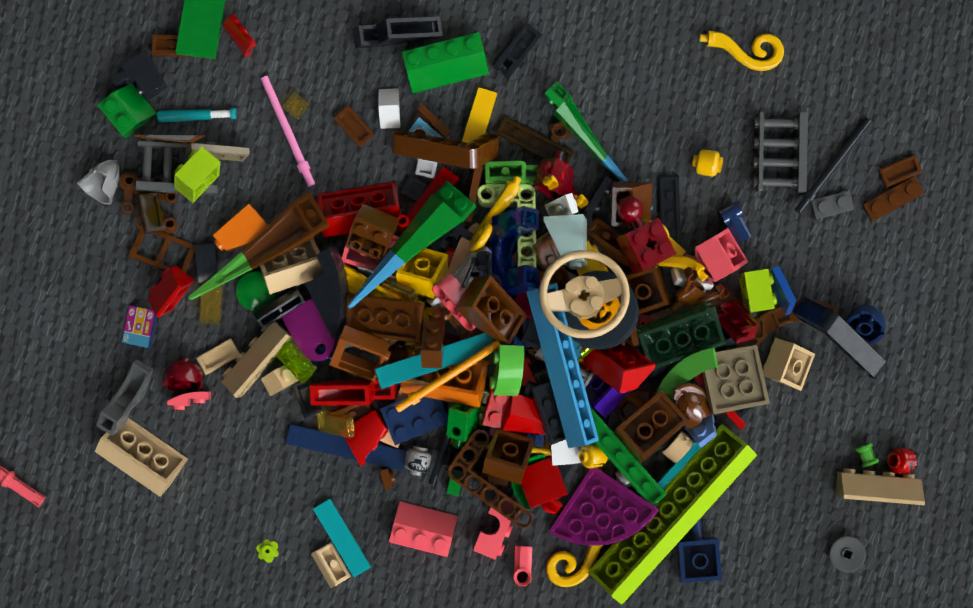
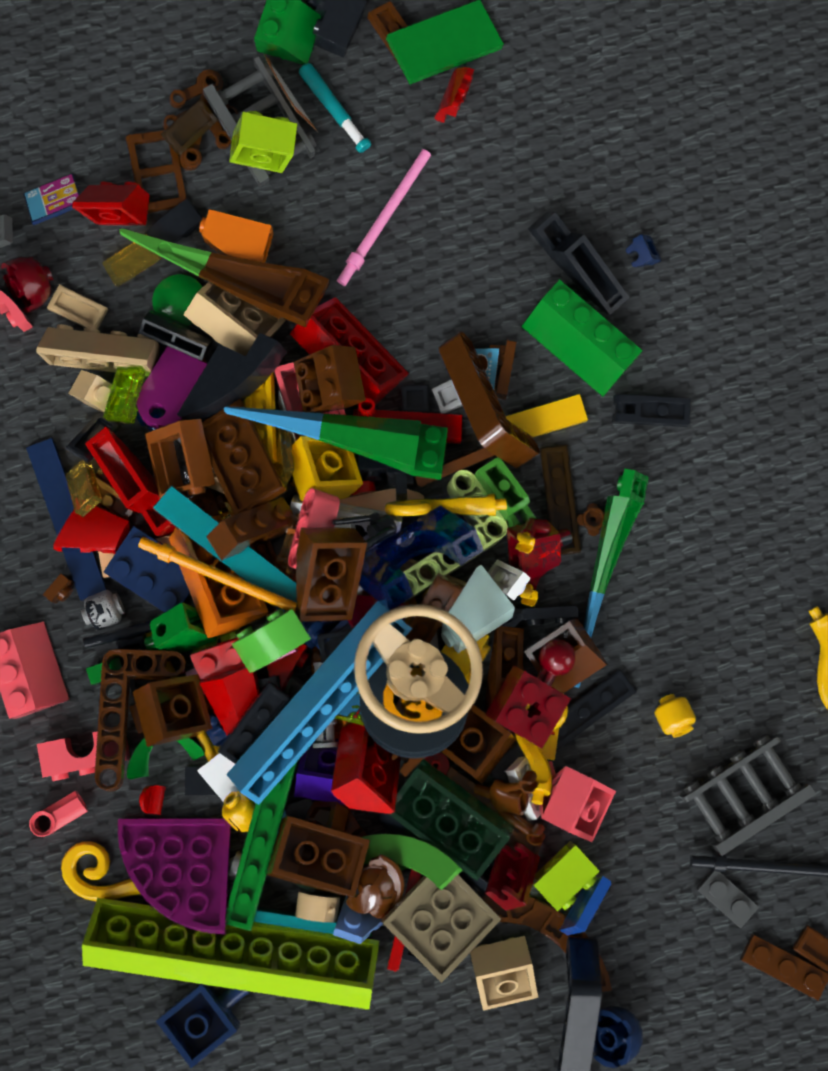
camera: 60 degrees right, 5 degrees down
light grey helmet [77,160,119,205] -> none
dark tan tile [185,143,250,161] -> none
clear yellow tile [282,92,310,120] -> none
reddish brown tile [334,105,375,148] -> none
white slope [378,88,400,129] -> none
red tile [521,457,568,509] -> none
dark blue piece [717,202,752,244] -> none

